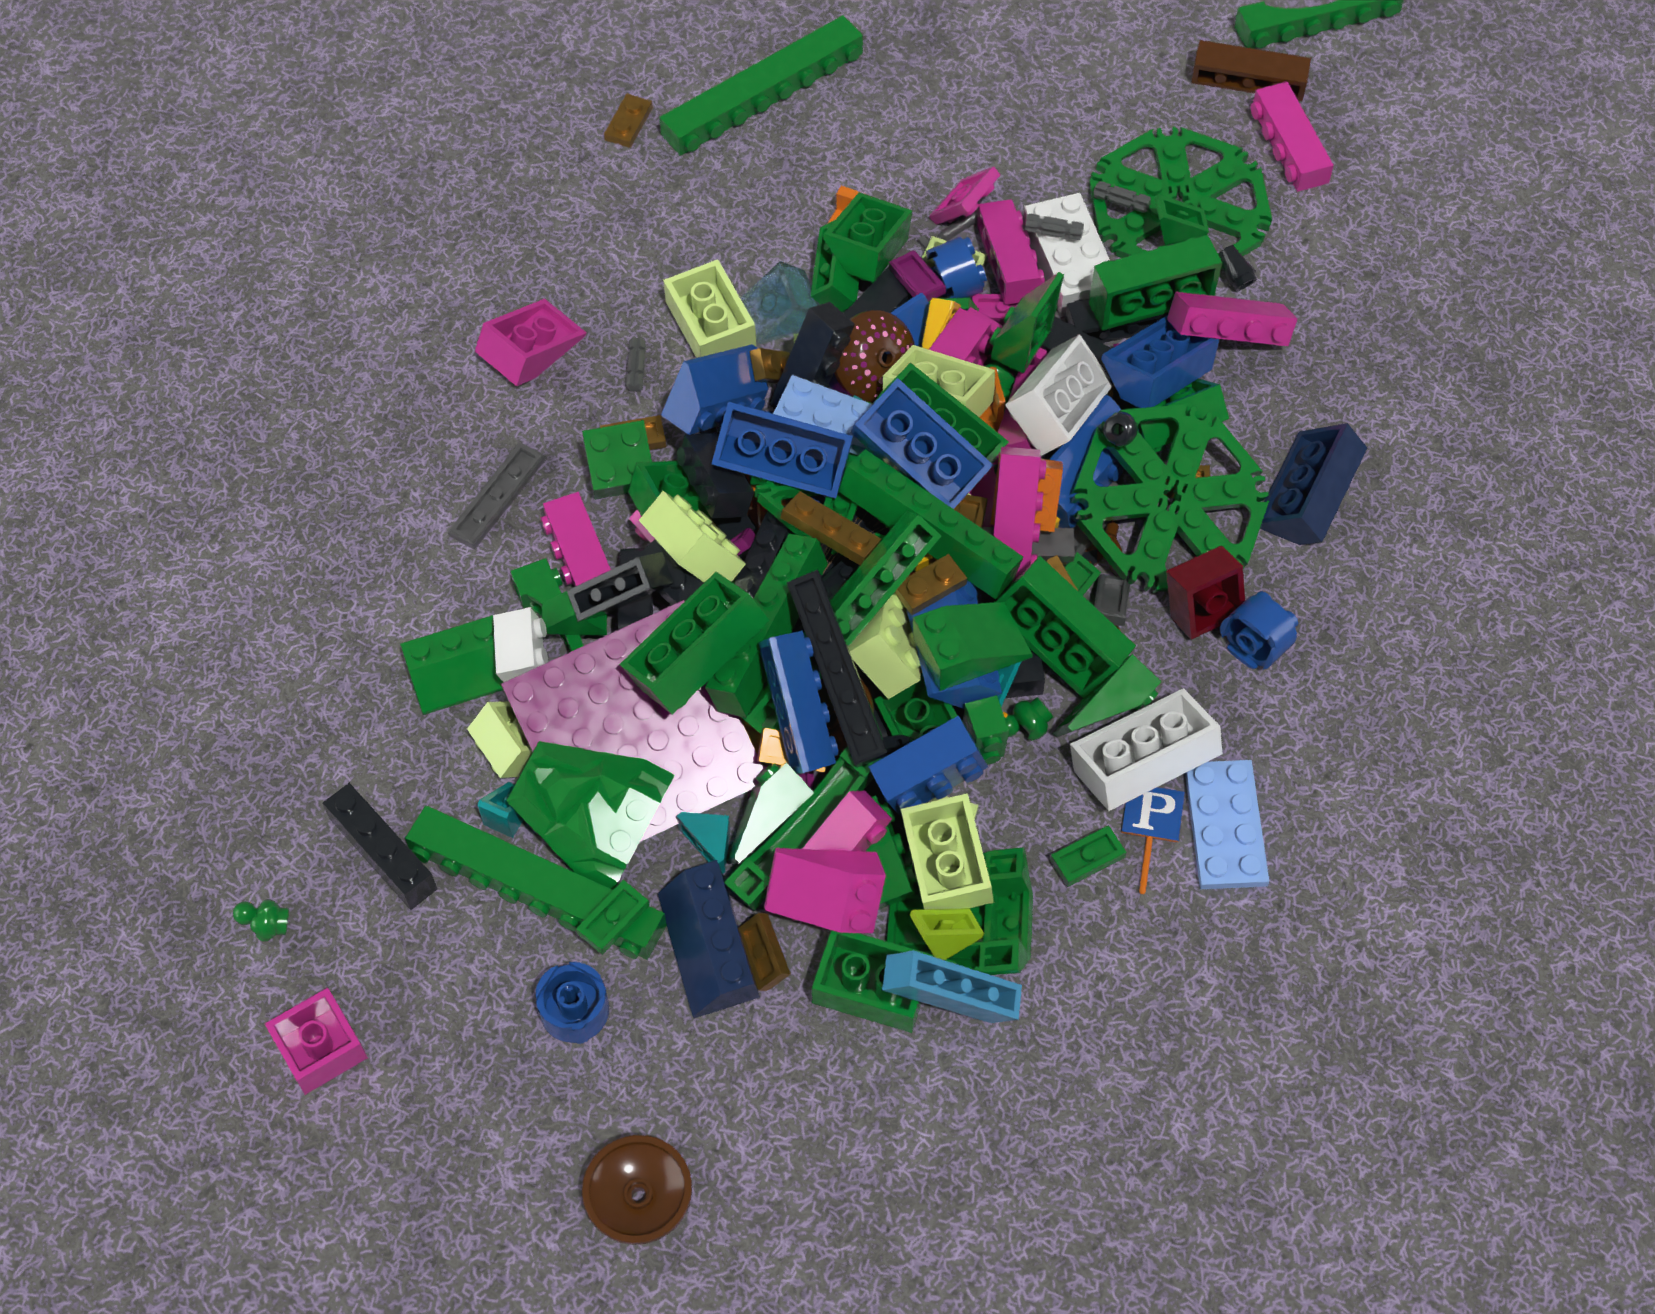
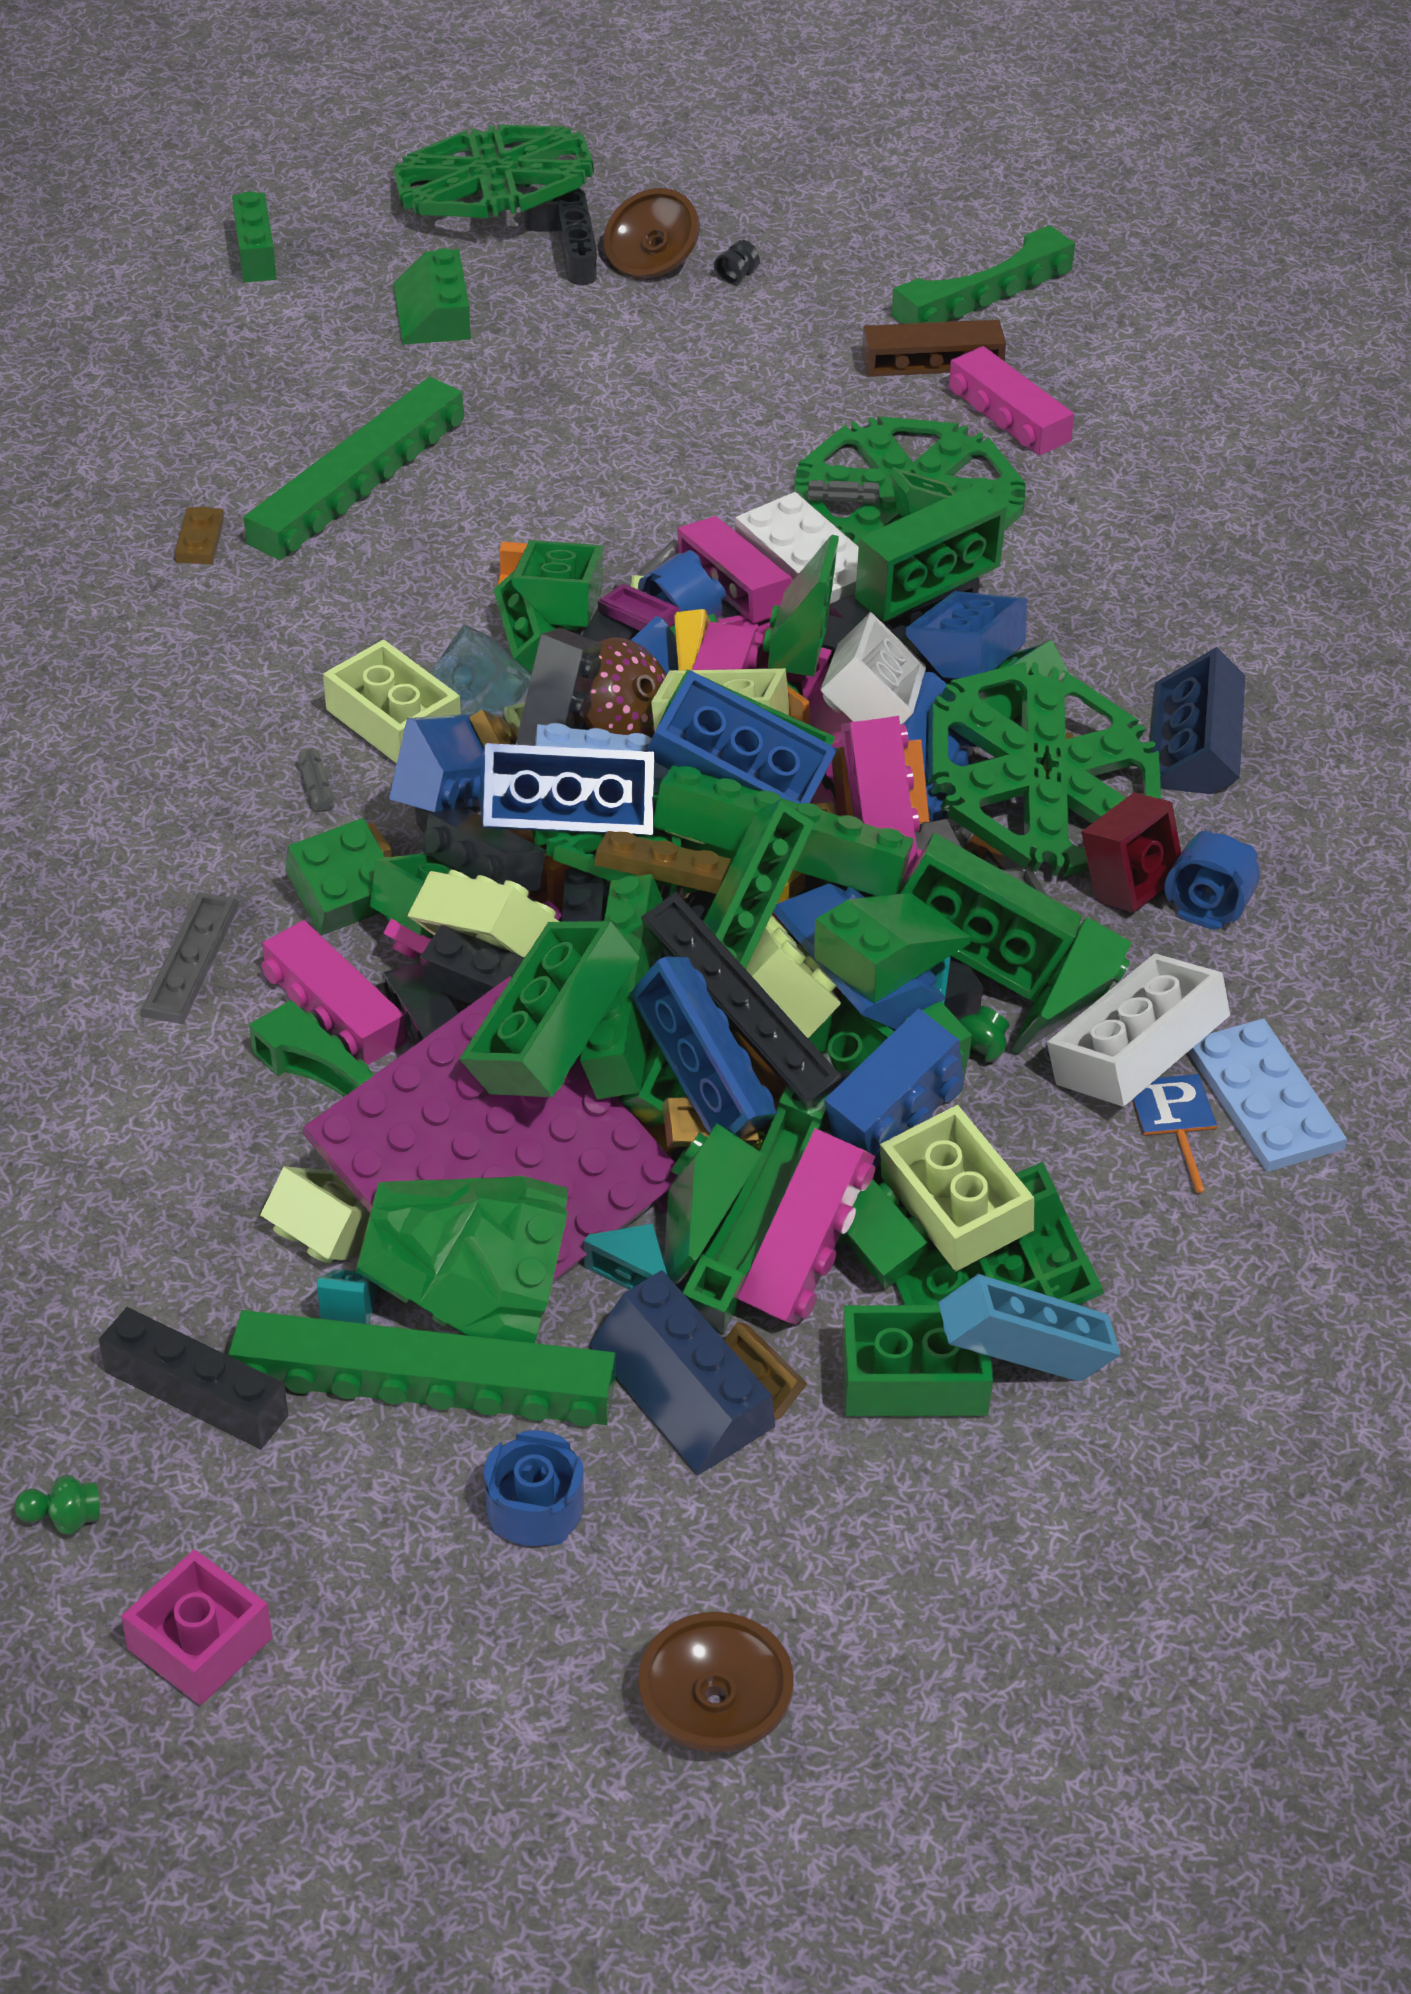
camera: 20 degrees left, 15 degrees down
green slope [400,615,504,715] -> none
dark pink slope [475,299,586,386] -> none
white slope [493,607,548,682] -> none
green slope [542,587,607,635] -> none
black brick [567,552,674,621] -> none
green plate [576,880,650,955] -> none
dark pink slope [764,848,886,934] -> none
pearl gold plate [895,554,967,615] -> none
lime slope [910,908,984,960] -> none
dark pink plate [929,166,1000,225] -> none
dark grey axle [1025,213,1084,240] -> none
green plate [1050,825,1127,888] -> none
black piece [1103,412,1138,447] -> none
dark pink brick [1167,292,1298,346] -> none
black cone [1218,245,1257,291] -> none

